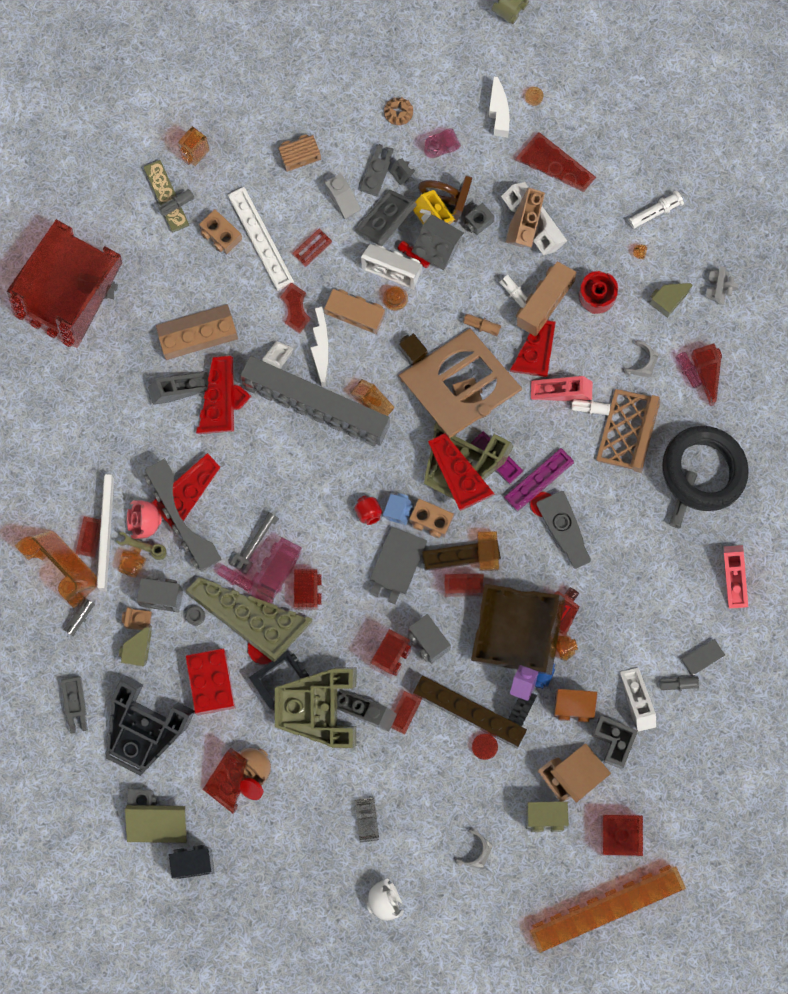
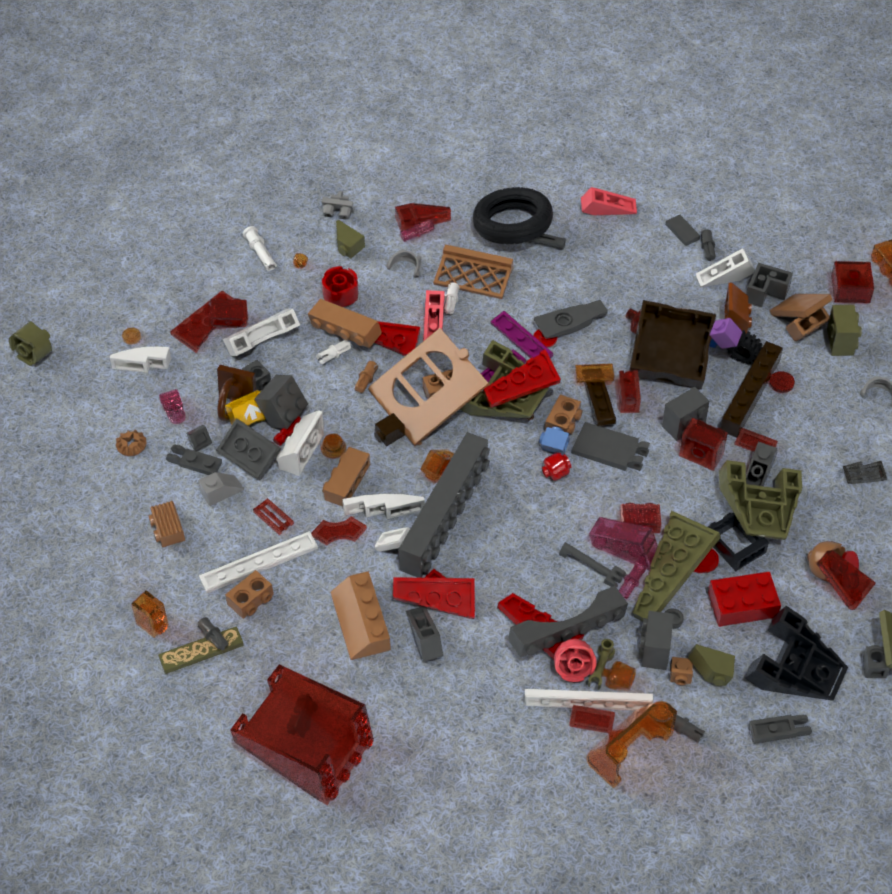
camera: 90 degrees left, 25 degrees down
medium nougat slope [505,188,545,247] -> none
none -> clear red brick [208,298,248,328]

